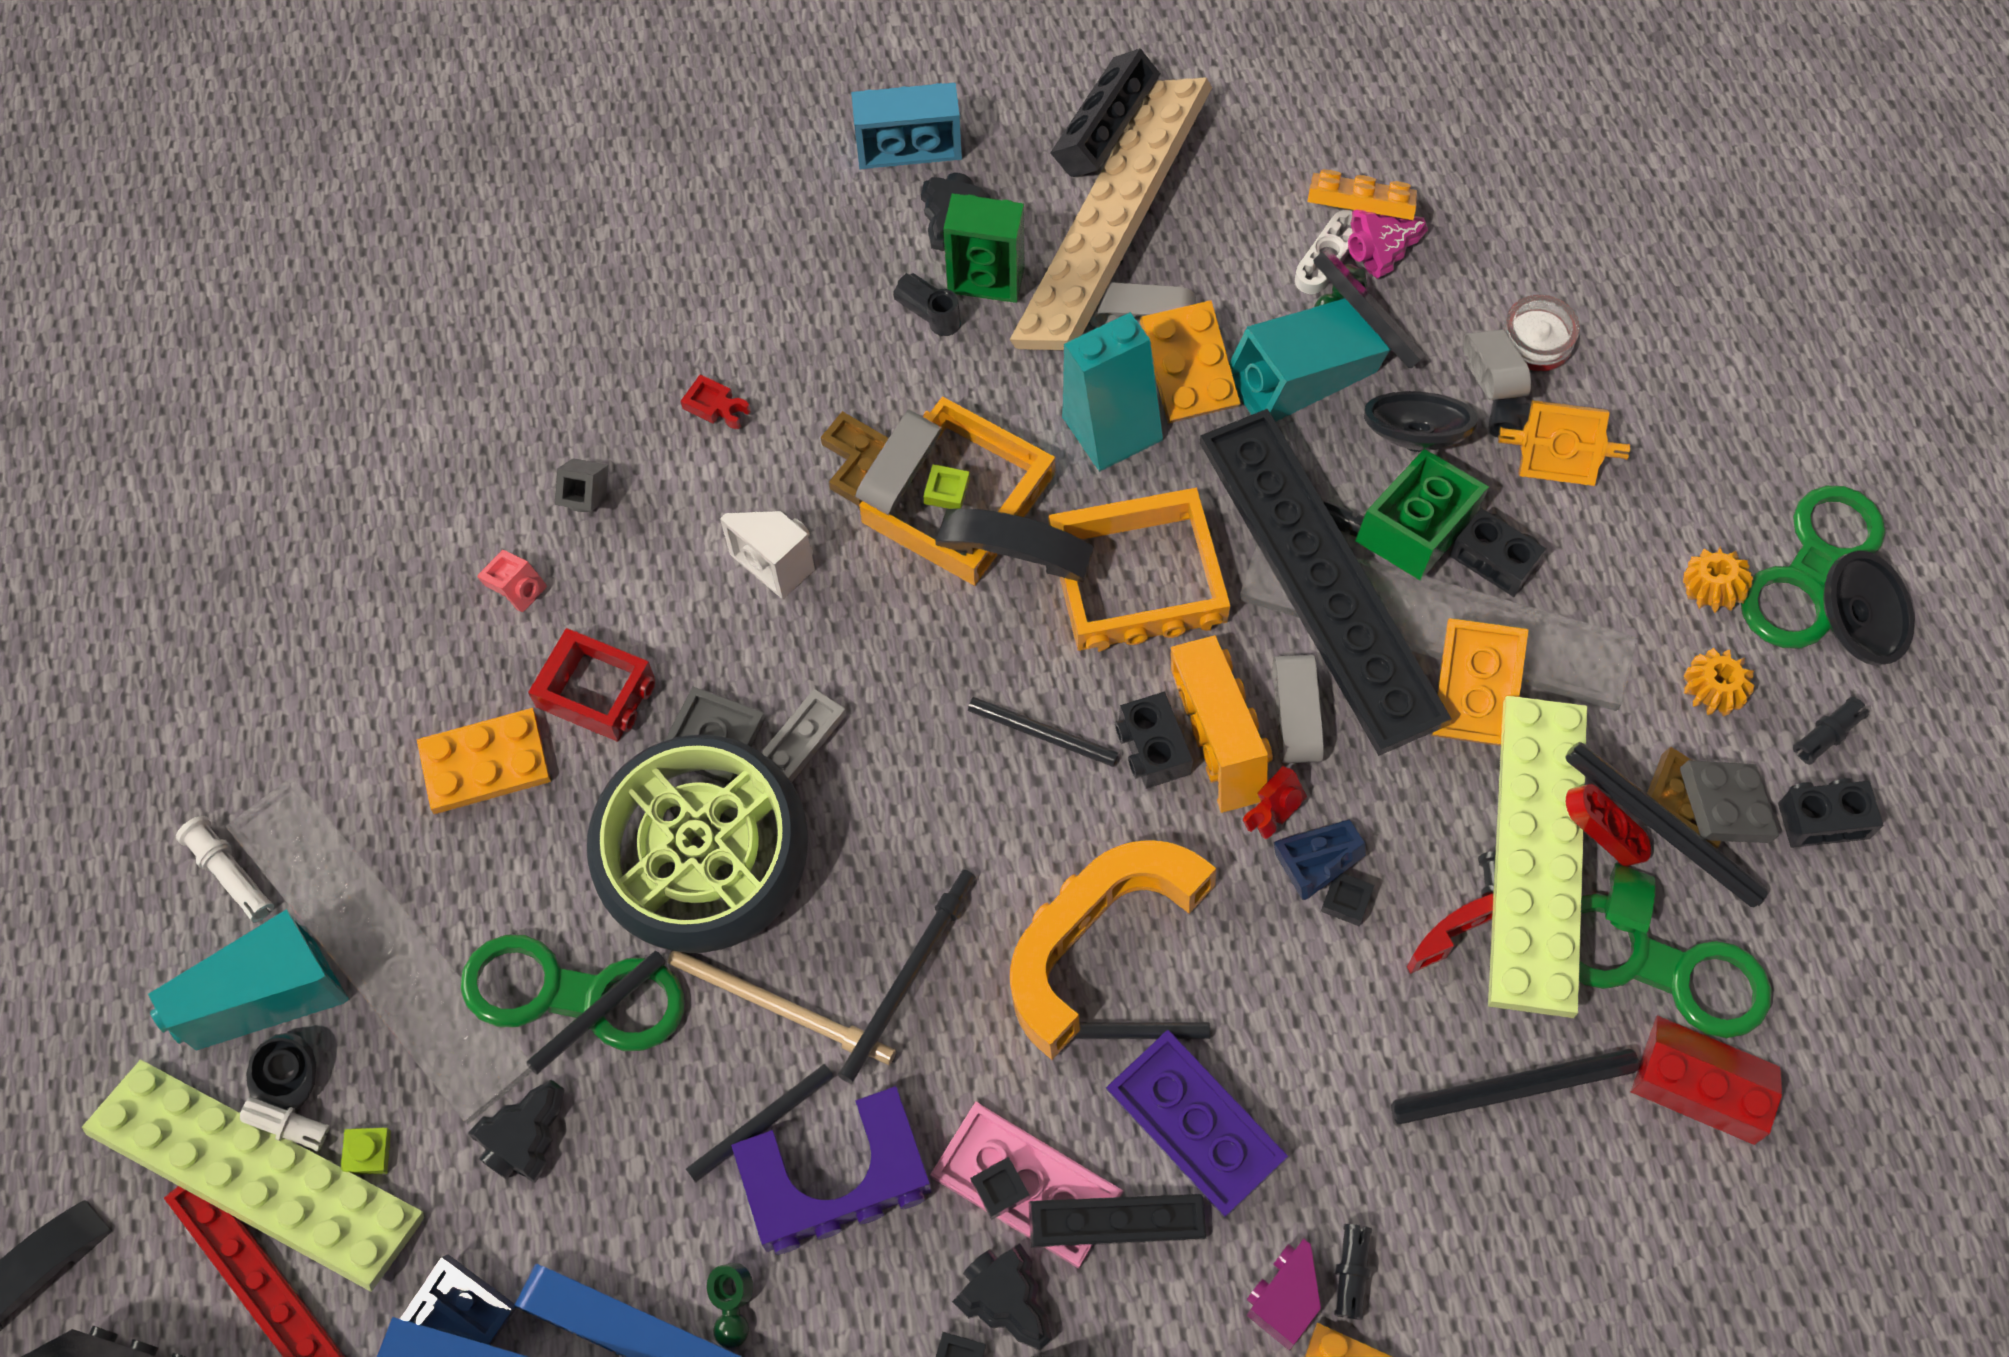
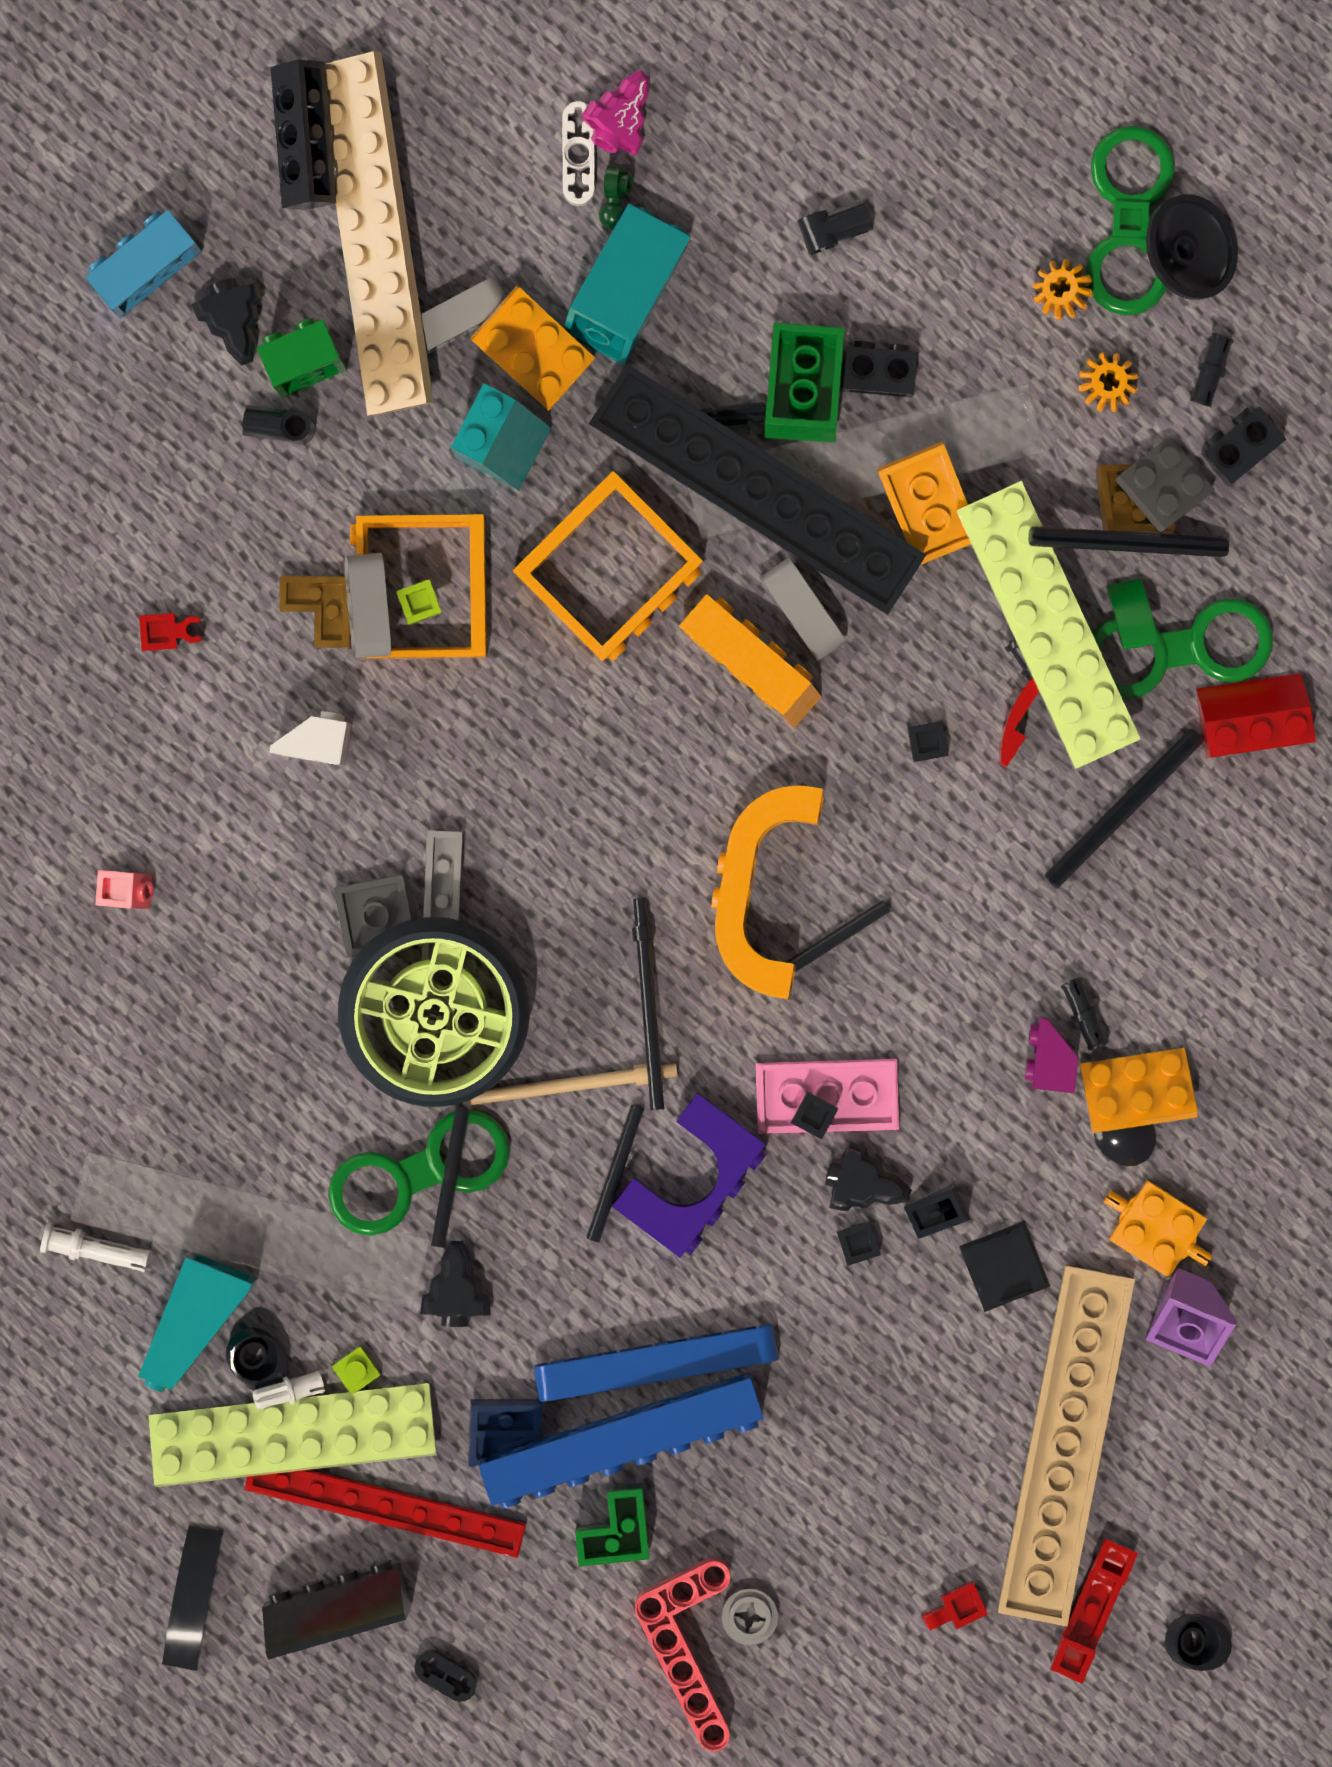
camera: 30 degrees left, 25 degrees up
light orange plate [417,708,551,814] -> none
red window [528,628,655,742] -> none
dark grey brick [555,458,609,512] -> none
dark green plate [706,1263,753,1349] -> none
black slope [935,509,1094,582] -> none
black bar [968,697,1119,767] -> none
black tile [1028,1194,1207,1248] -> none
dark purple plate [1106,1030,1288,1218] -> none
black brick [1115,691,1193,789] -> none
red plate [1243,766,1307,839] -> none
dark blue wing [1274,819,1366,900] -> none
light orange plate [1307,169,1417,220] -> none
black tile [1313,248,1426,368] -> none
black dish [1364,391,1478,452] -> none
light grey beam [1463,329,1531,400] -> none
light orange plate [1498,400,1630,486] -> none
clear piece [1503,294,1580,371] -> none
red beam [1565,784,1651,866] -> none

